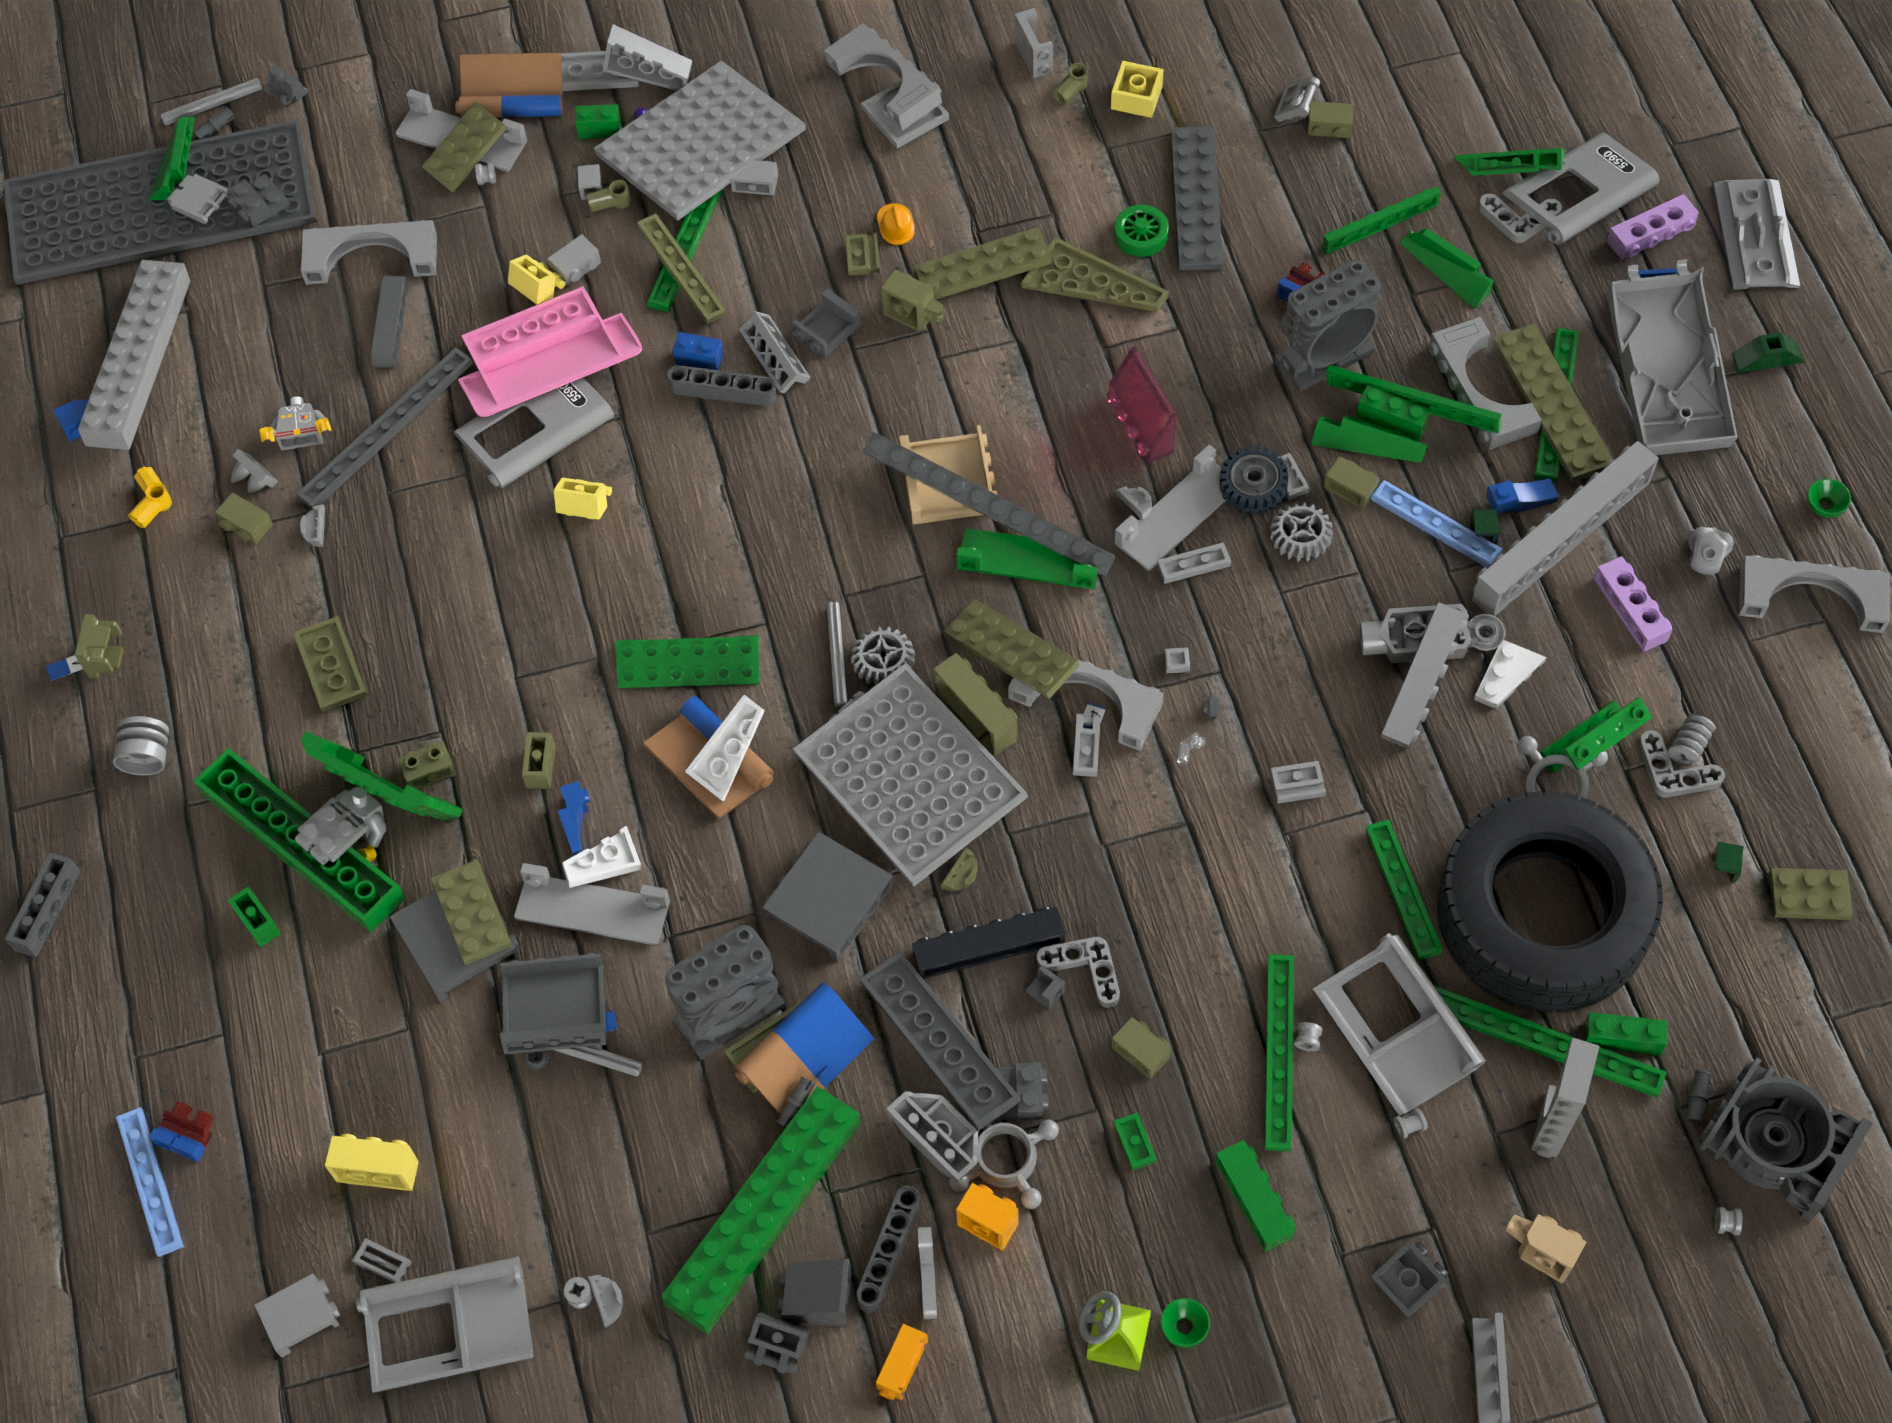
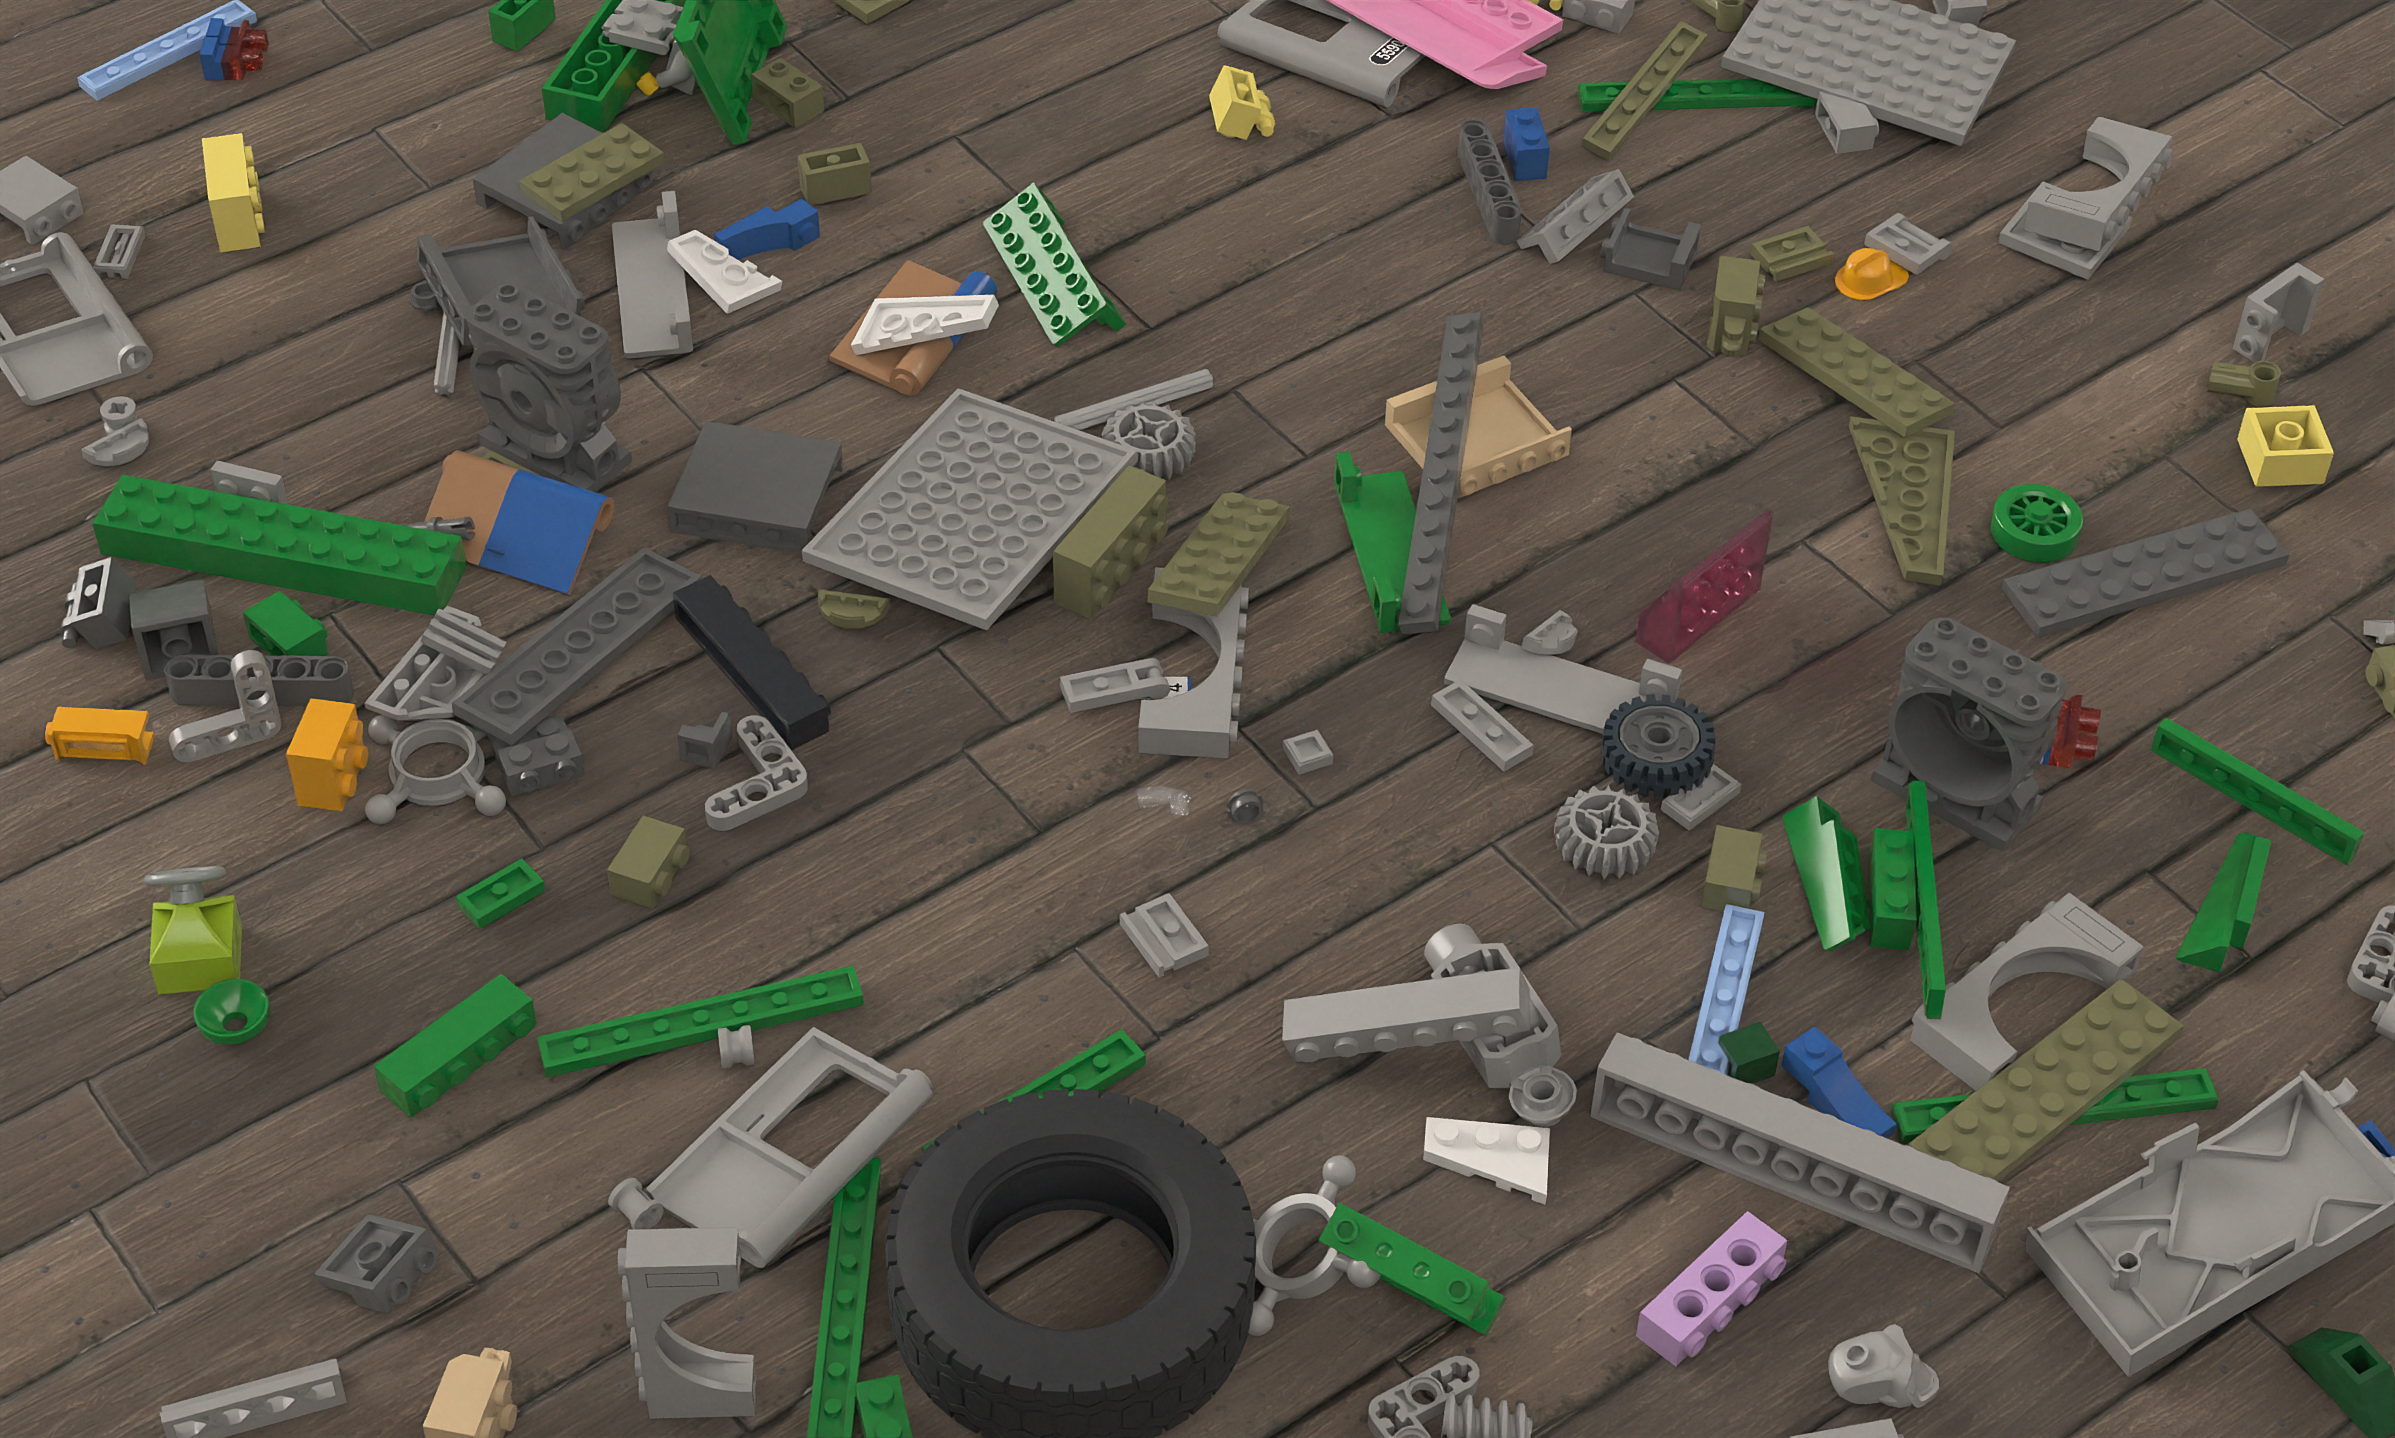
camera: 65 degrees right, 15 degrees down
none -> light grey plate [210,461,288,504]
none -> green brick [243,590,329,656]
none -> light grey tile [420,609,506,675]
none -> light grey plate [1864,213,1953,275]

